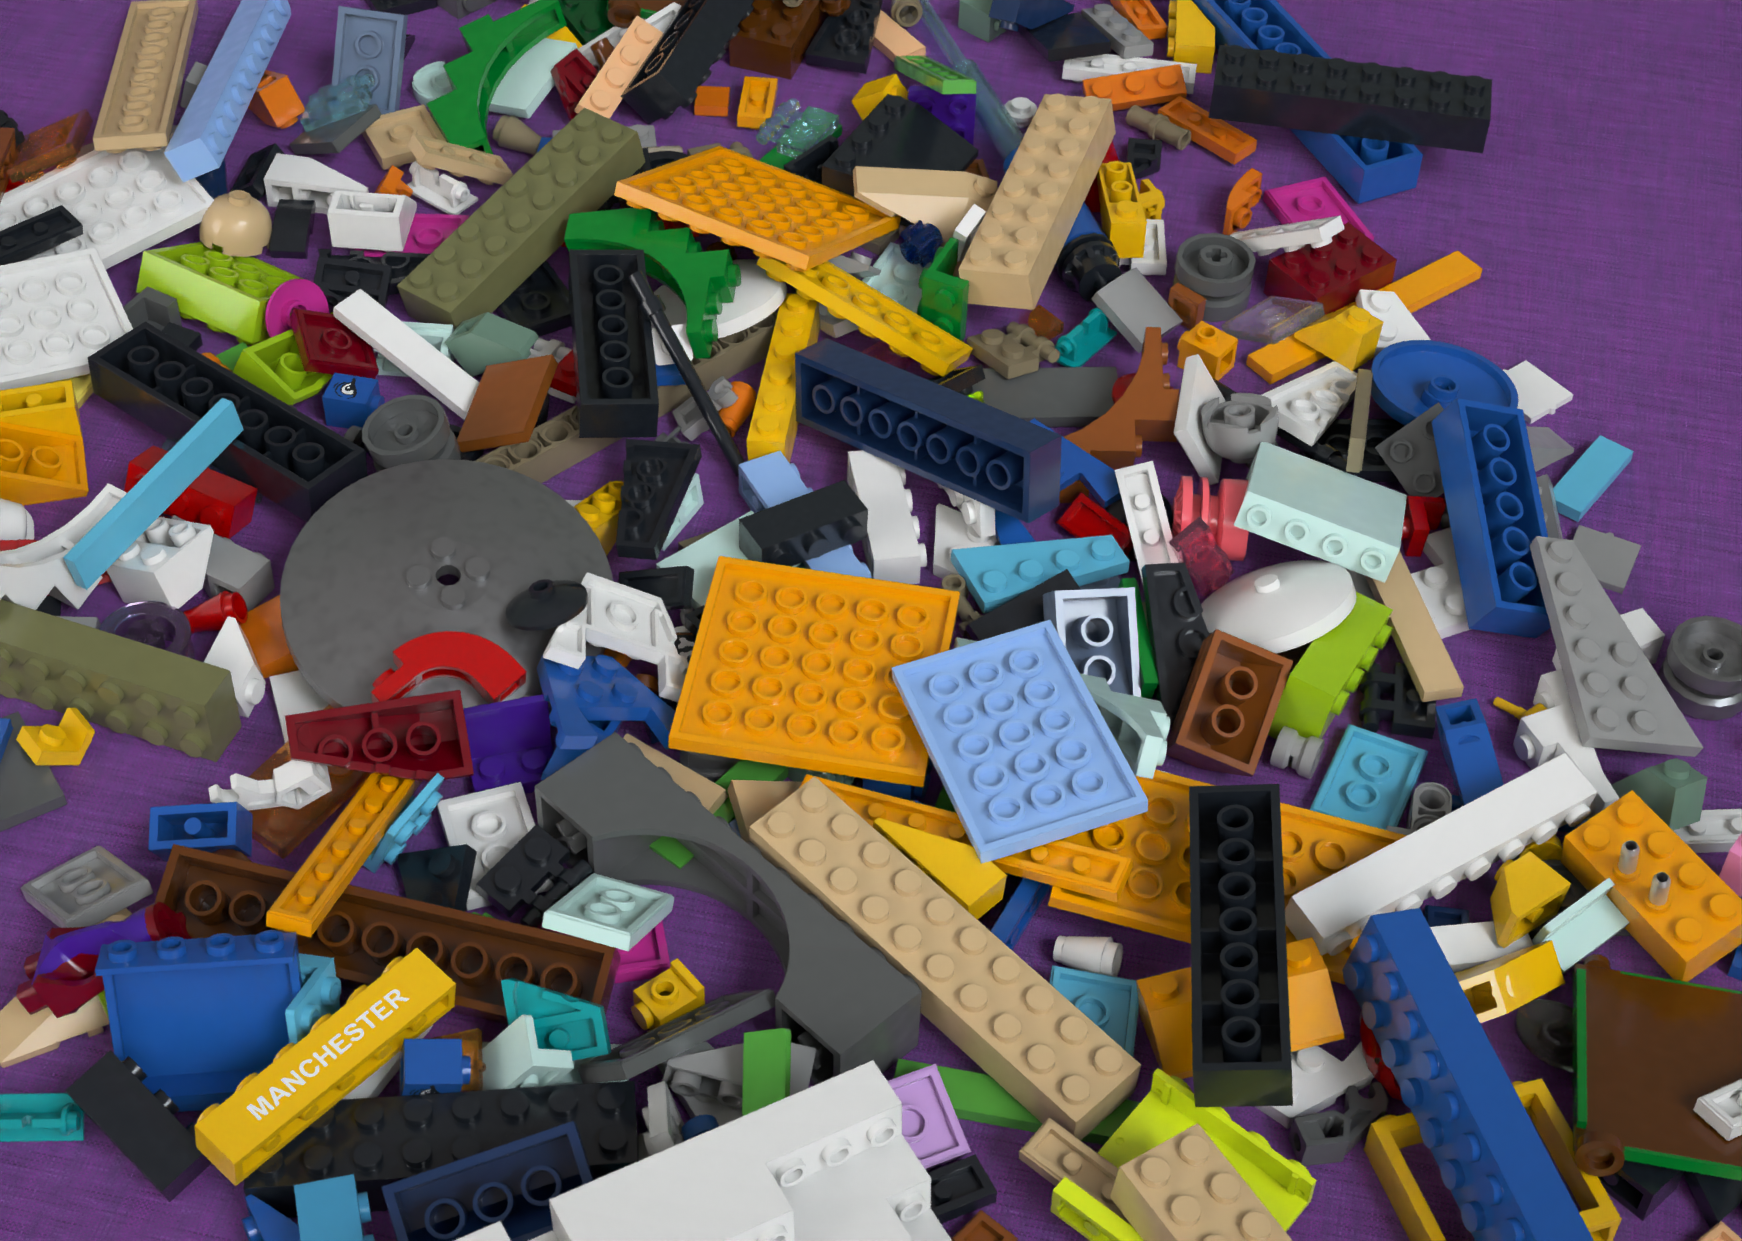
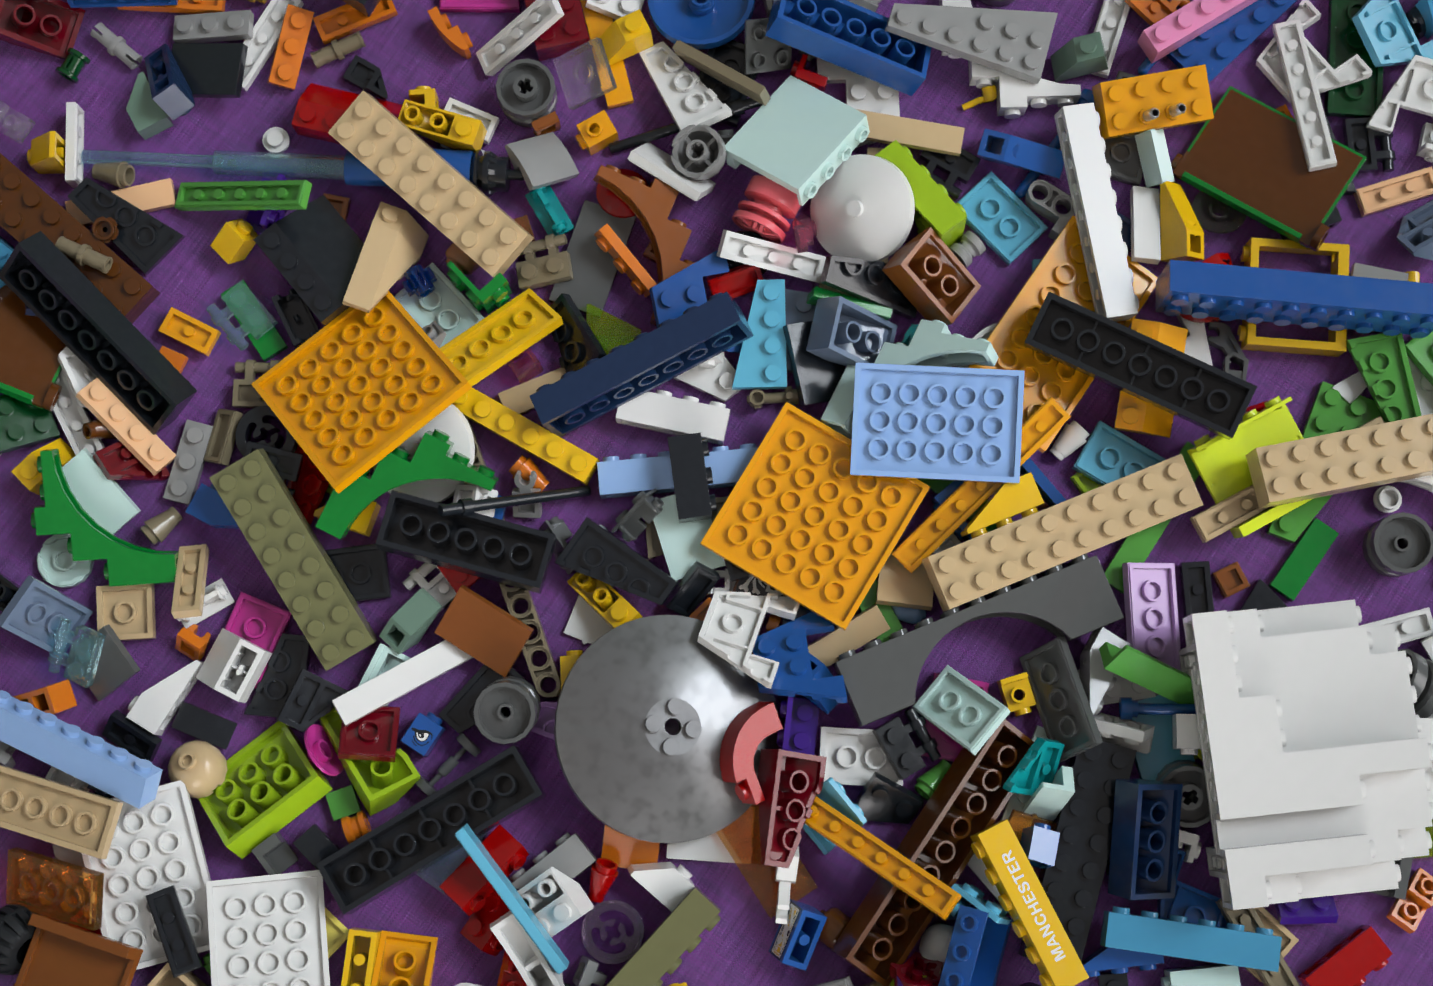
camera: 65 degrees left, 35 degrees up
black dish [506,579,589,631] -> none
white plate [952,204,986,263] -> none
yellow slope [1490,851,1571,948] -> none
none -> orange plate [594,224,657,298]
none -> dark grey hinge [611,488,664,542]

